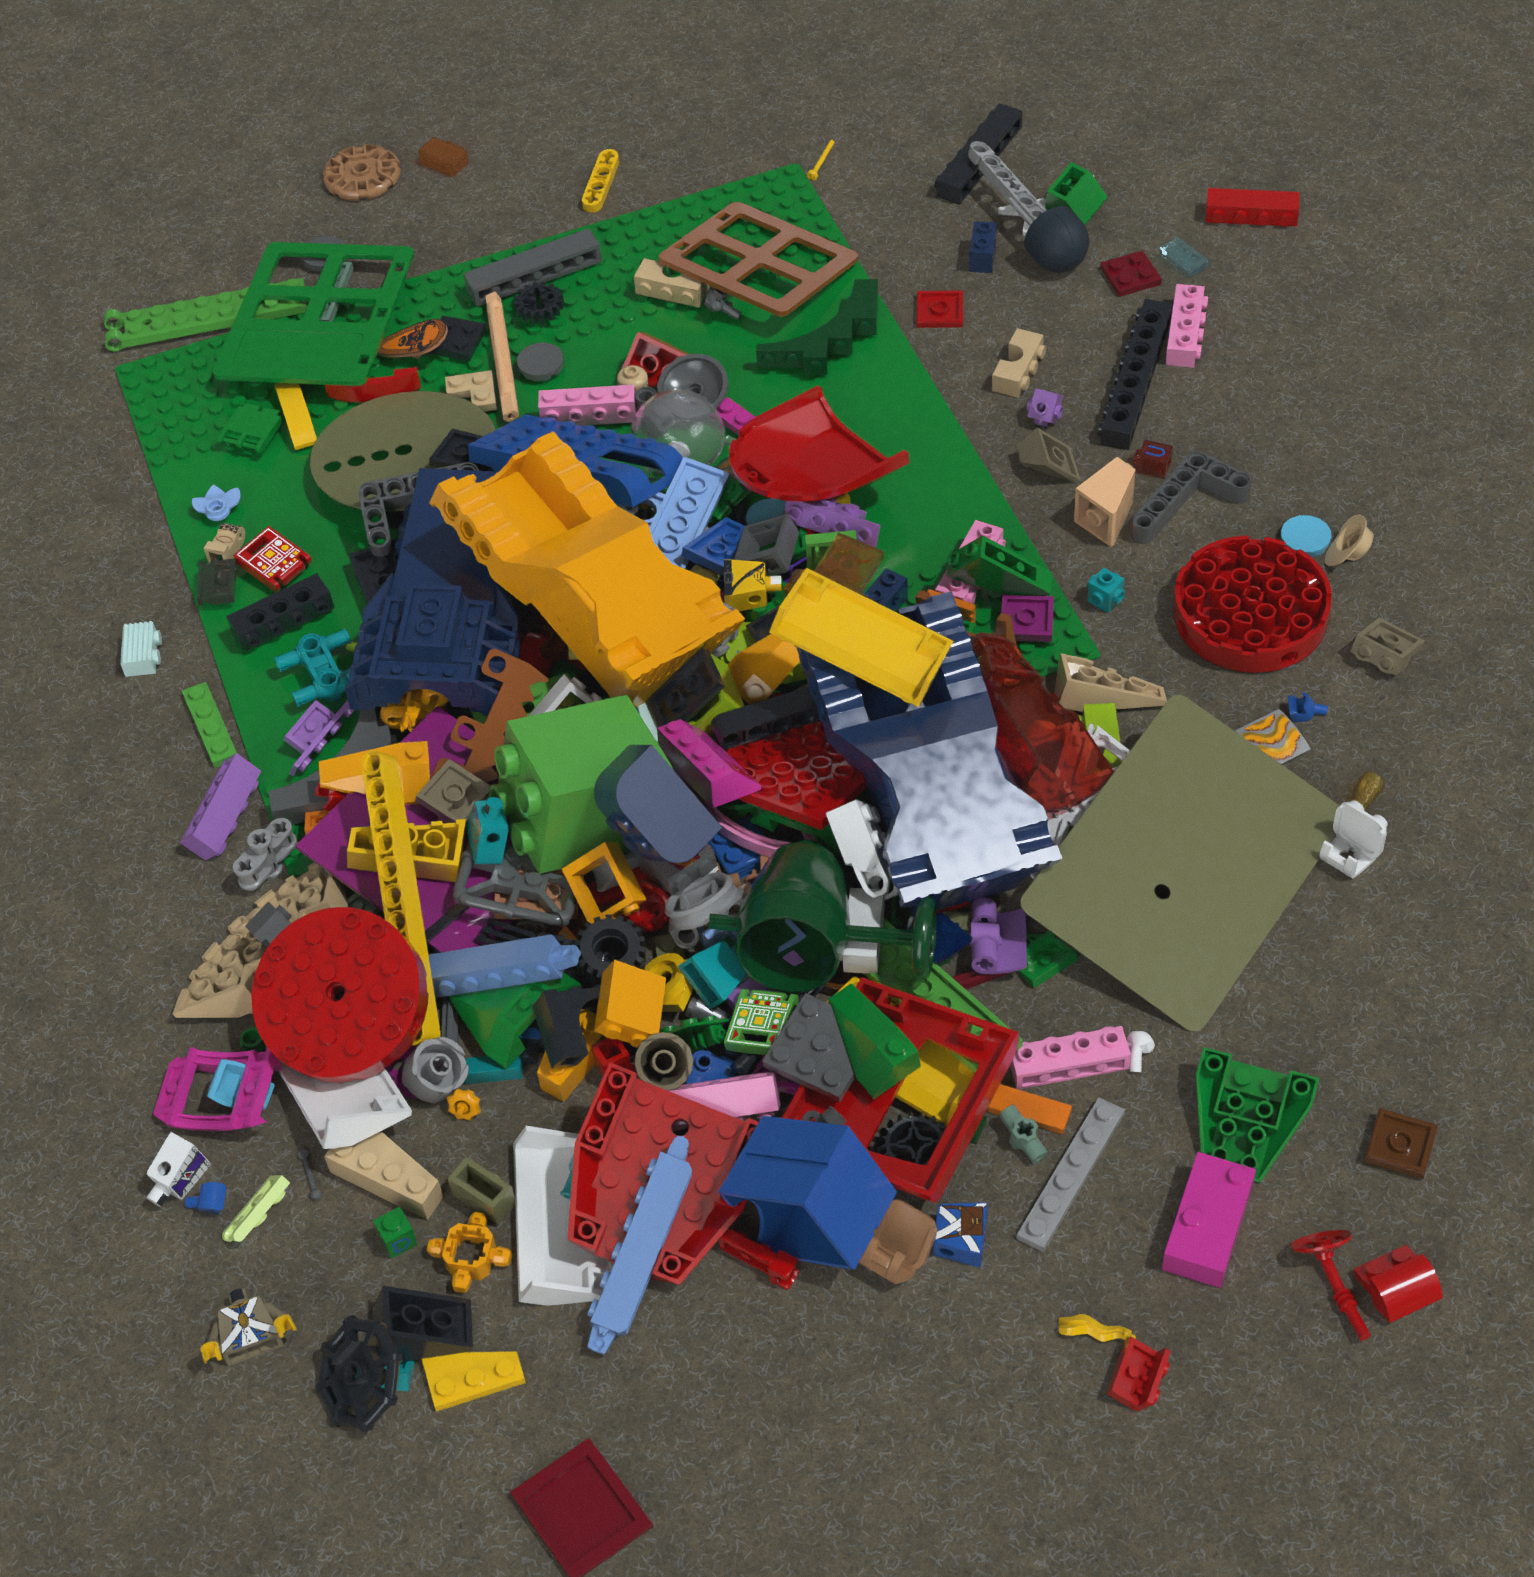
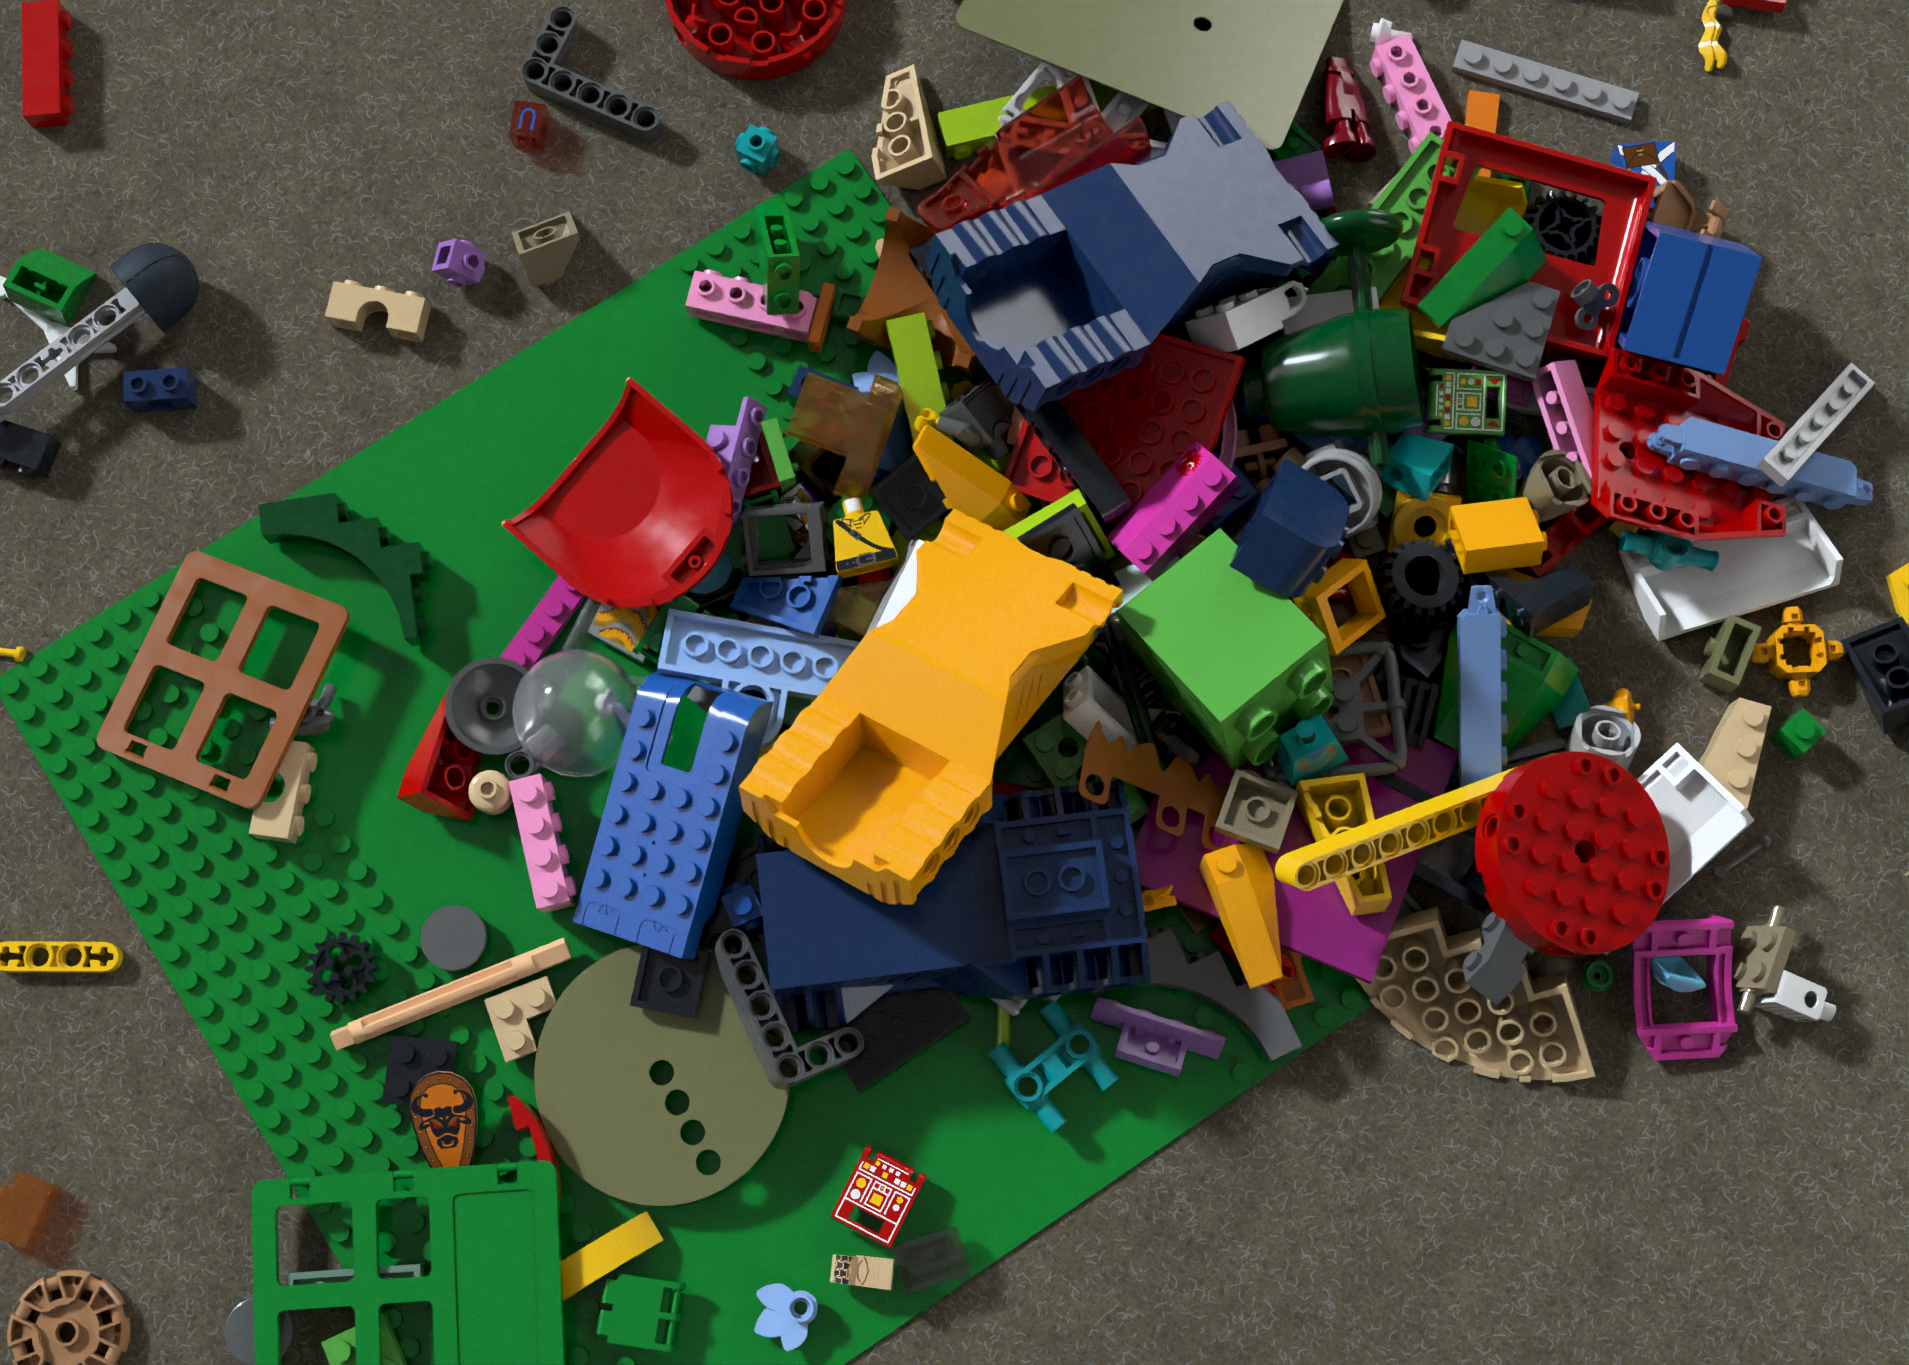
camera: 105 degrees left, 25 degrees up
light aqua brick [120,621,162,677] -> none
medium lavender brick [180,753,261,860] -> none
bright green plate [182,682,237,768] -> none
blue piece [185,1182,226,1214] -> none
yellowish green hinge [222,1175,290,1242] -> none
black brick [226,573,334,652] -> none
light grey axle [233,818,297,891] -> none
dark grey brick [463,228,602,307] -> none
yellow slope [769,568,953,707] -> none
red tile [916,290,963,328] -> none
sand green axle [999,1105,1048,1164] -> none
magenta plate [1001,595,1054,642] -> none
light nougat slope [1074,457,1135,547] -> none
black brick [1097,299,1173,450] -> none
dark red plate [1100,250,1162,297] -> none
clear light blue plate [1160,237,1209,276] -> none
bright pink brick [1166,284,1208,367] -> none
none -> dark red piece [1321,56,1377,163]
none -> dark tan plate [1732,905,1797,1015]
none -> light grey plate [1757,362,1875,487]

